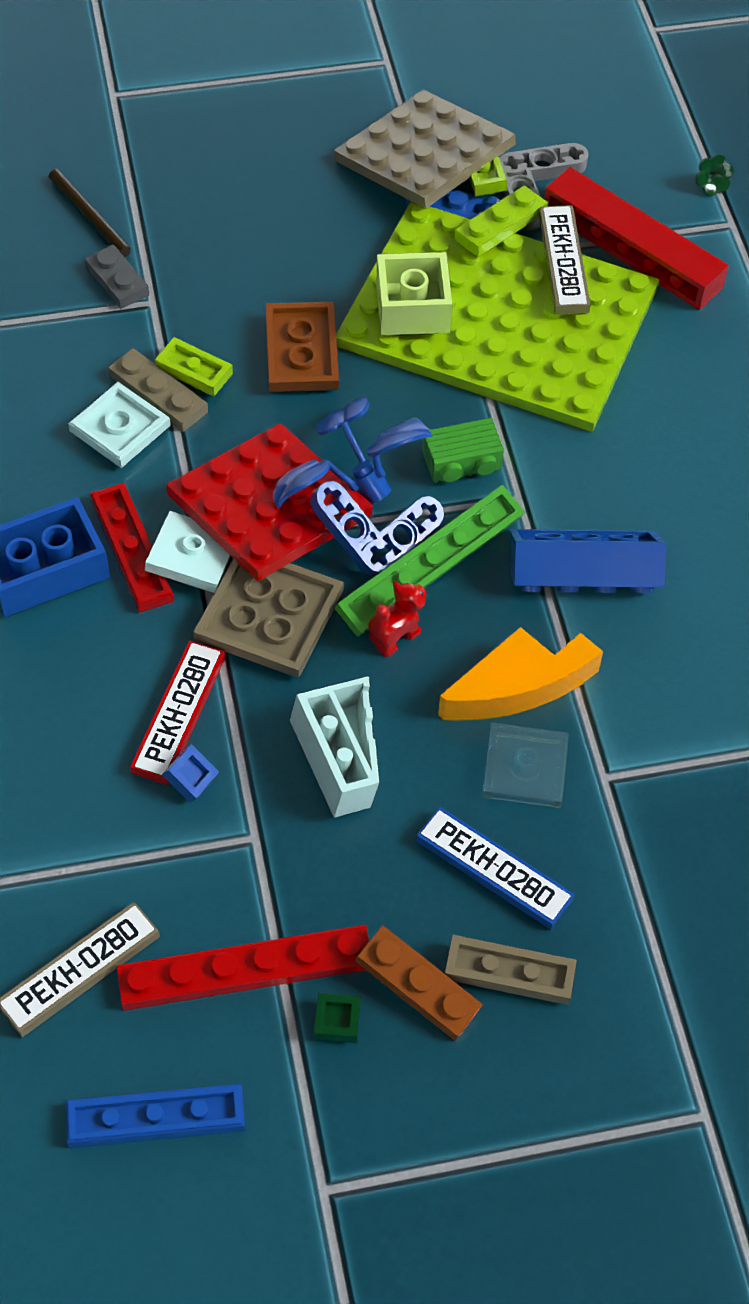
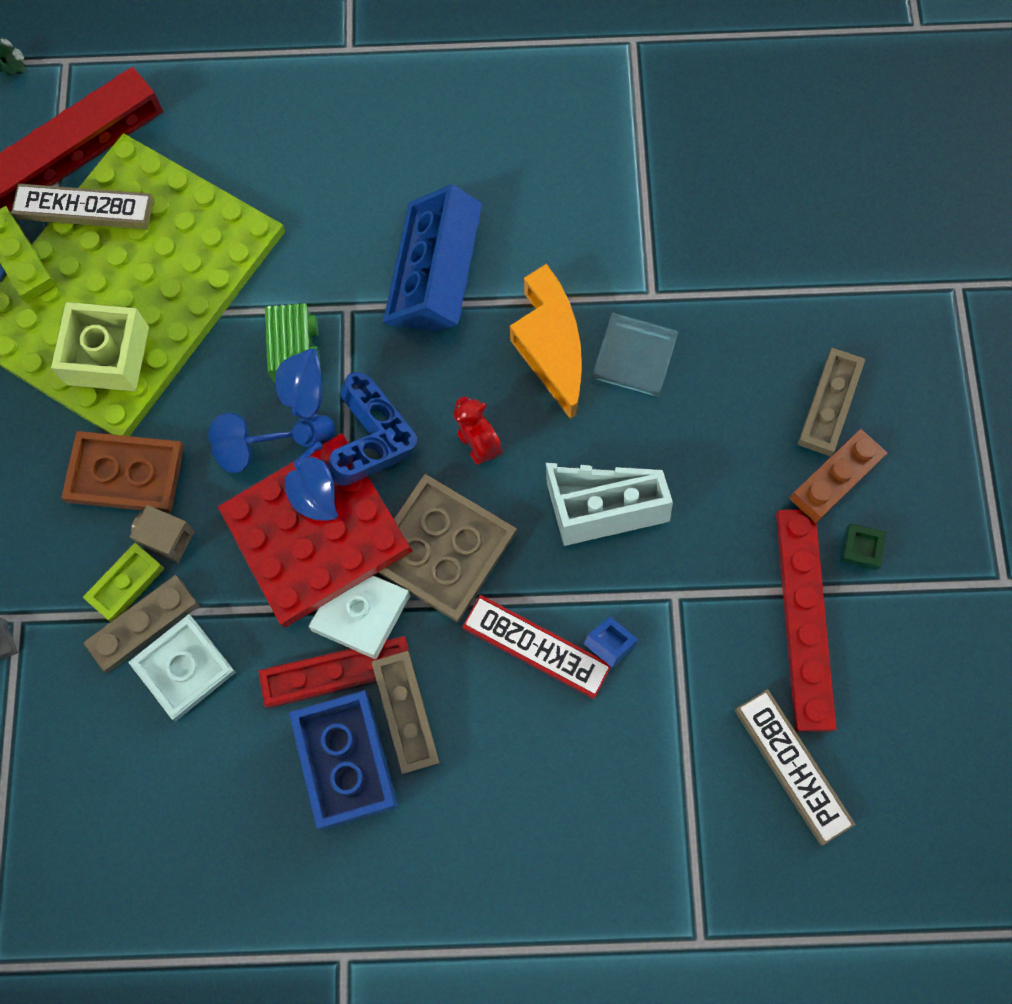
camera: 75 degrees left, 15 degrees up
blue tile [66,1084,245,1148] -> none
bright green plate [334,484,525,637] -> none
tile [416,807,575,930] -> none
none -> dark tan brick [130,505,195,563]
none -> dark tan plate [371,651,440,774]

